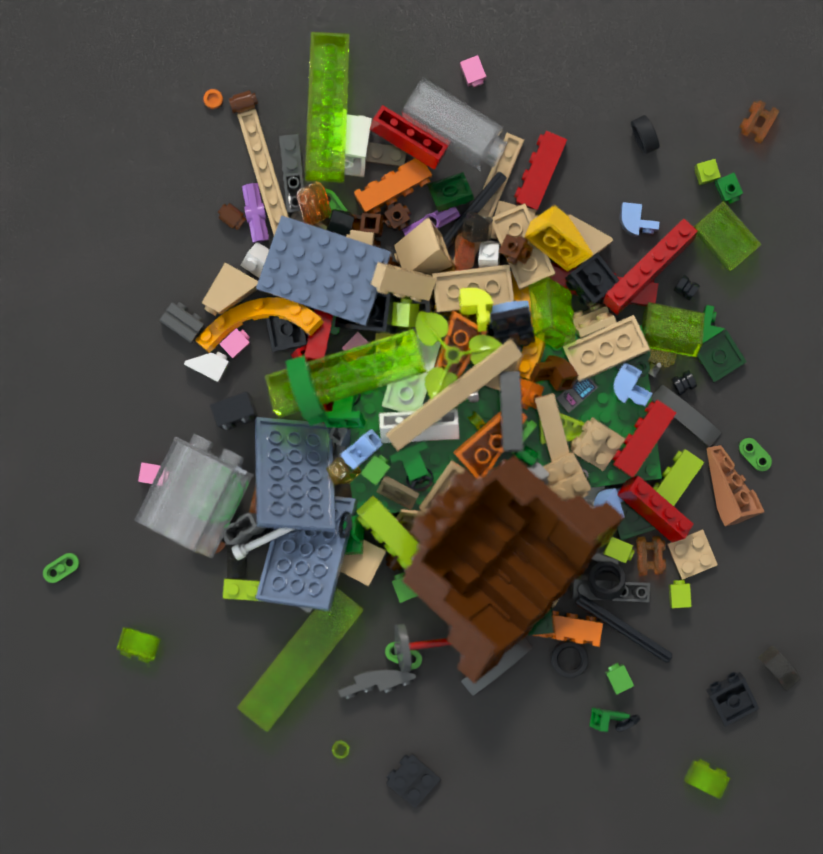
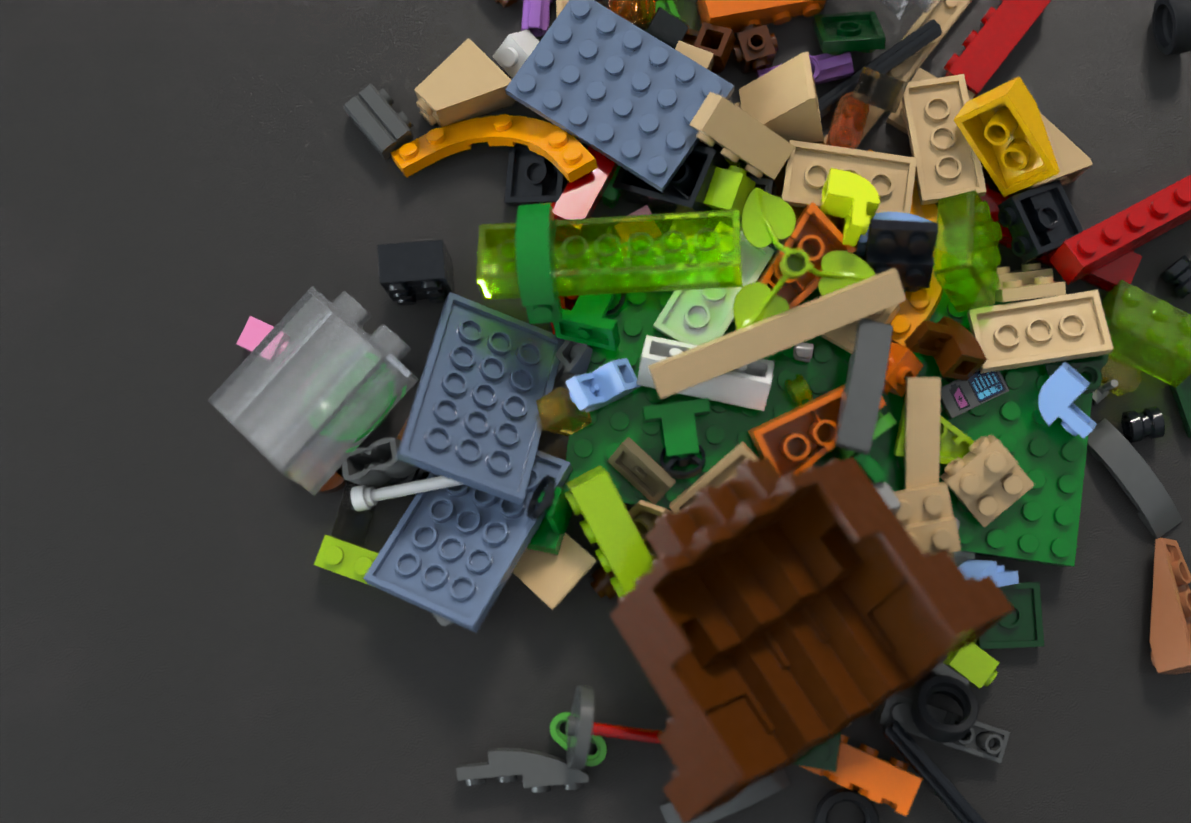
camera: 25 degrees right, 5 degrees down
bright green plate [43,553,80,583] -> none
clear neon green brick [117,626,162,663] -> none
white slope [184,352,230,383] -> none
bright pink brick [220,328,251,359] -> none
clear neon green brick [237,587,364,732] -> none
bright green brick [361,455,390,485] -> none
bright green brick [392,572,418,603] -> none
white slope [478,241,501,268] -> none
reddish brown brick [498,234,534,265] -> none
red brick [612,400,677,478] -> none
red brick [617,476,693,543] -> none
light blue brick [620,202,659,237] -> none
clear orange brick [636,536,666,576] -> none
lime brick [652,449,704,506] -> none
tan plate [667,529,718,580] -> none
lime brick [669,580,691,608] -> none

